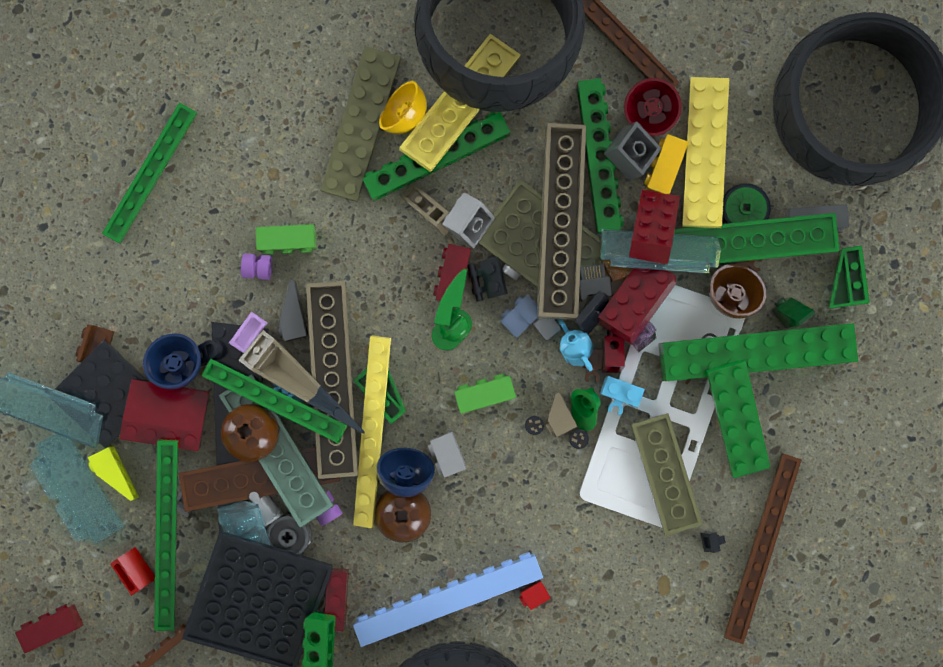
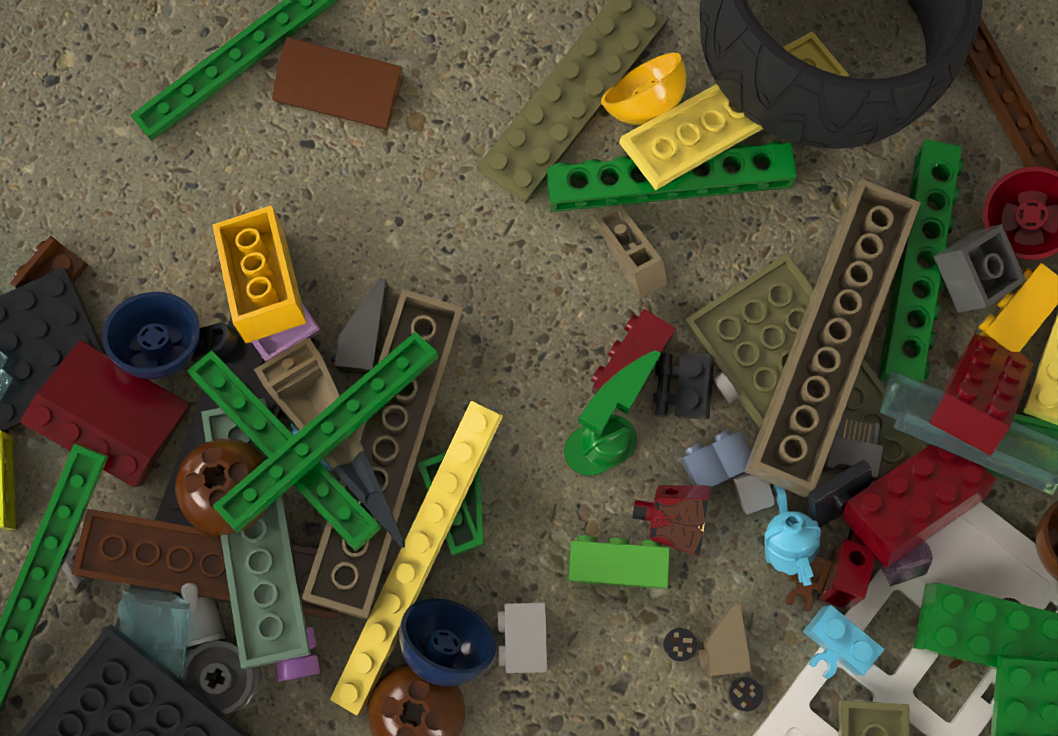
camera: 20 degrees right, 10 degrees down
medium lavender wheel [241,253,272,280] -> none
bright green brick [256,224,317,255] -> none
light grey brick [442,192,496,249] -> none
green piece [571,387,601,431] -> none
clear orange brick [601,251,631,283] -> none
none -> yellow brick [212,205,307,343]
none -> green plate [212,332,439,533]
none -> reddish brown slope [272,37,404,130]
none -> torso [632,485,710,556]

